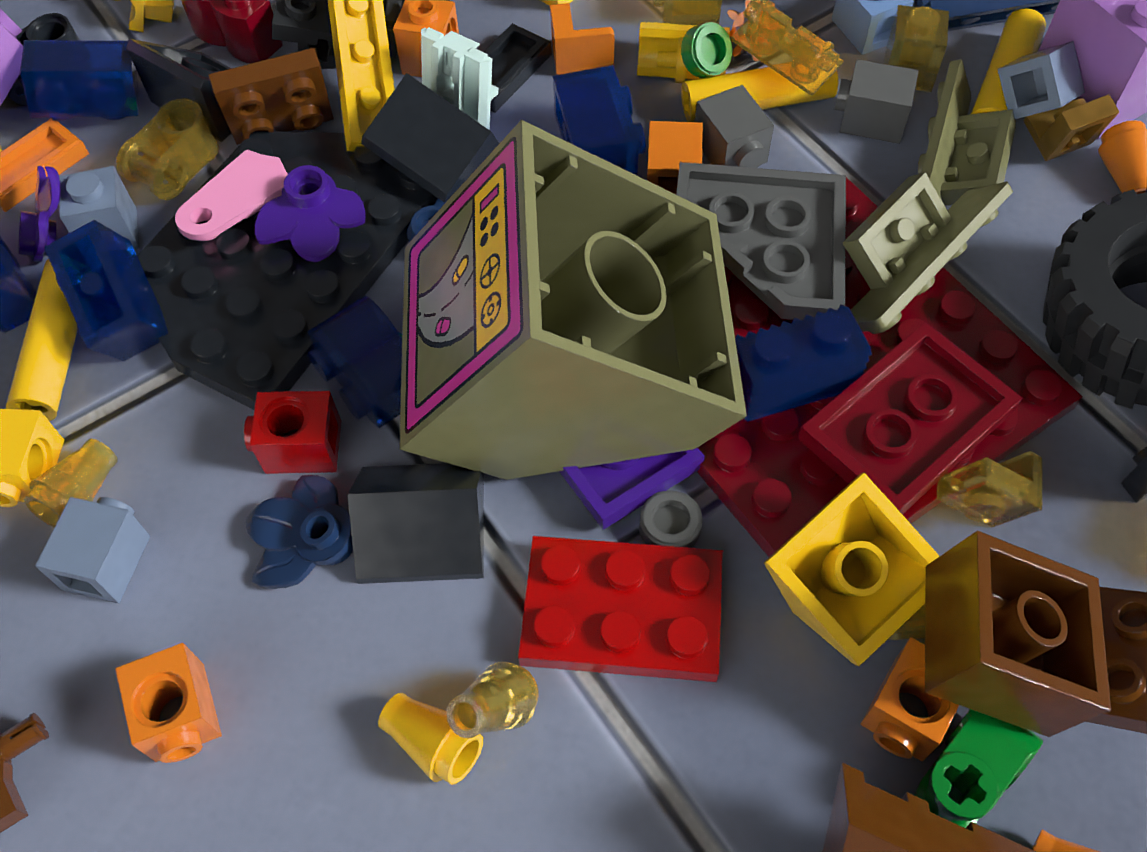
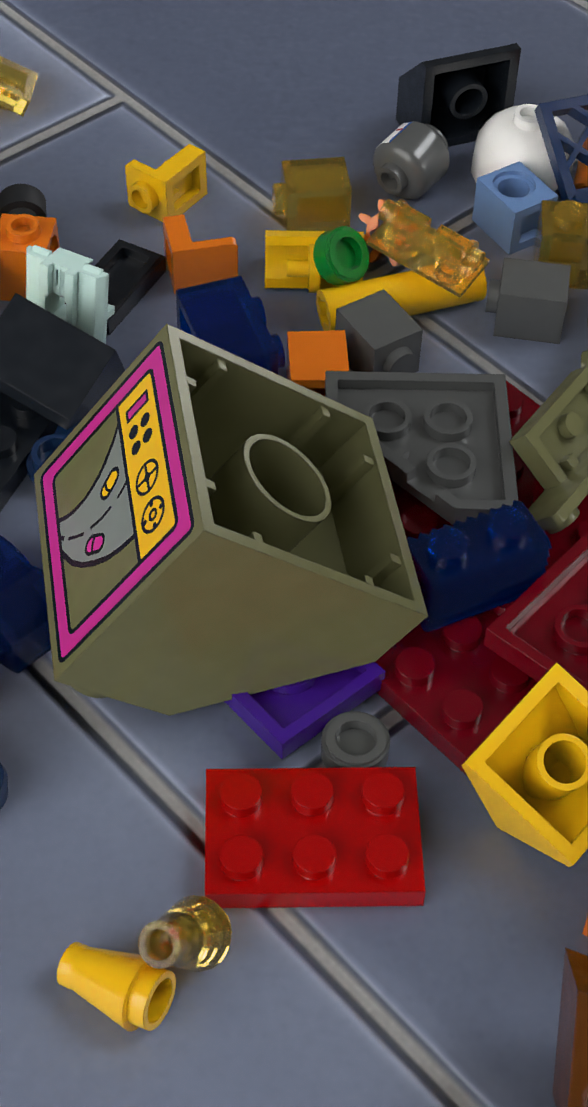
camera: 10 degrees left, 10 degrees down
black slope [347,463,484,584] -> none

